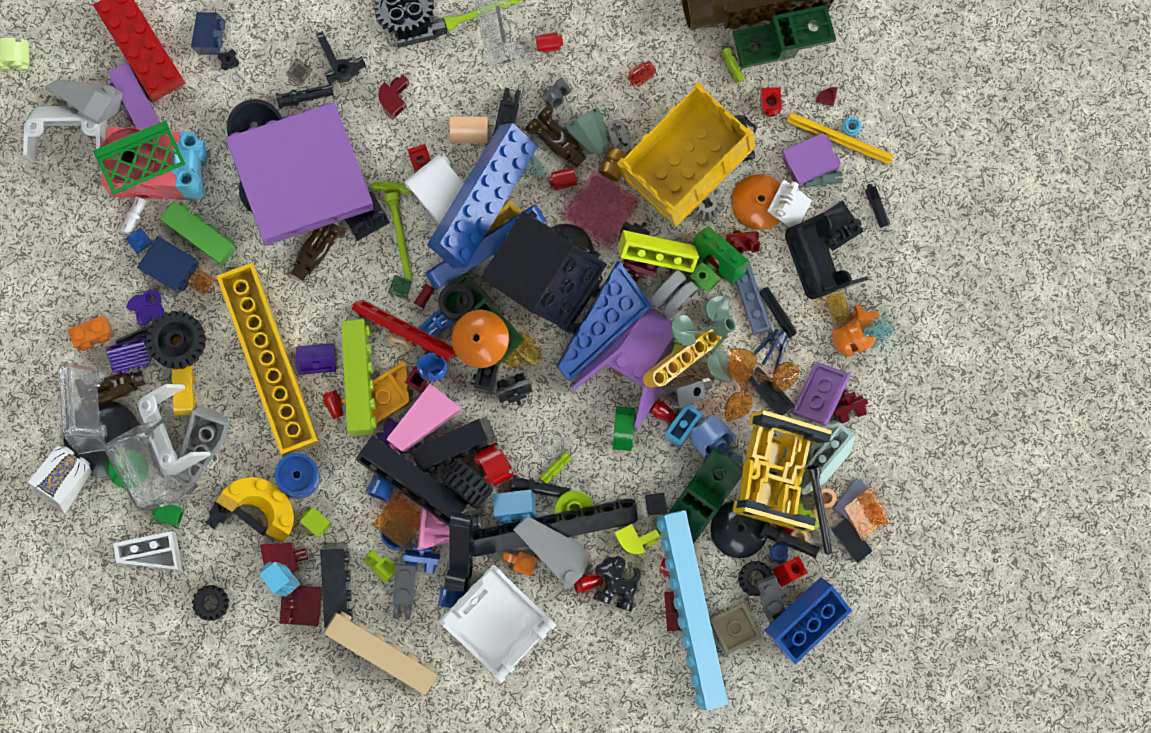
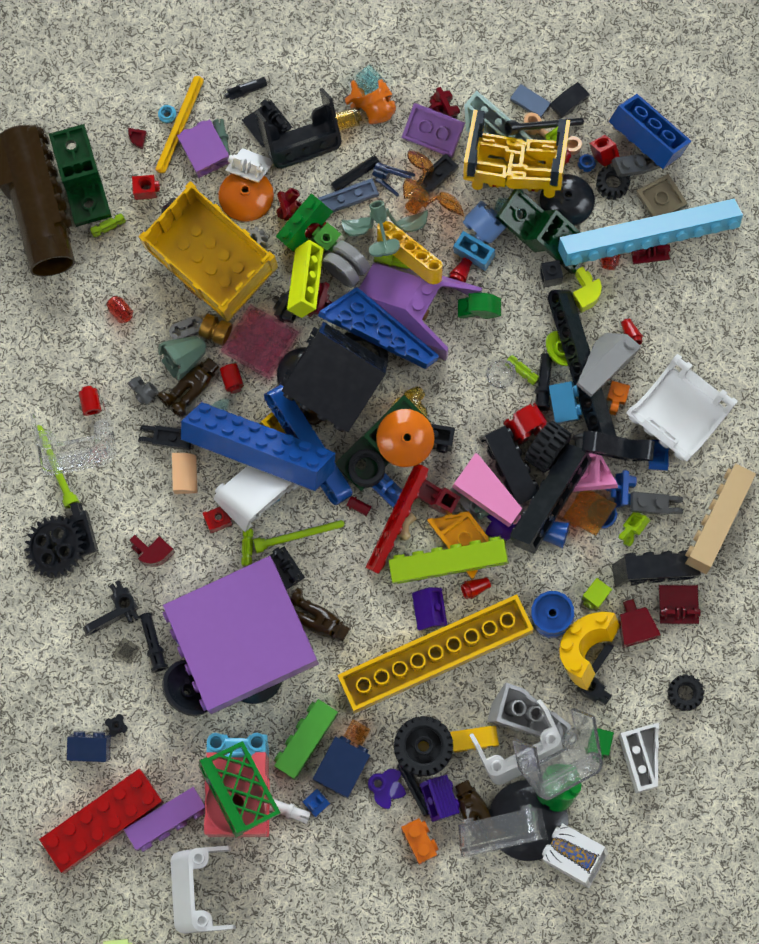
camera: 90 degrees left, 5 degrees down
light grey wedge [46,80,123,124] -> none
medium azure brick [259,562,301,597] -> none
clear green tile [388,275,413,300] -> none
blue hair [416,353,448,382] -> none
black hips [496,373,533,406] -> none
black animal [593,556,641,612] -> none
dark grey torso [663,375,712,407] -> none
black pin [760,522,820,559] -> none
clear orange hinge [844,487,890,541] -> none

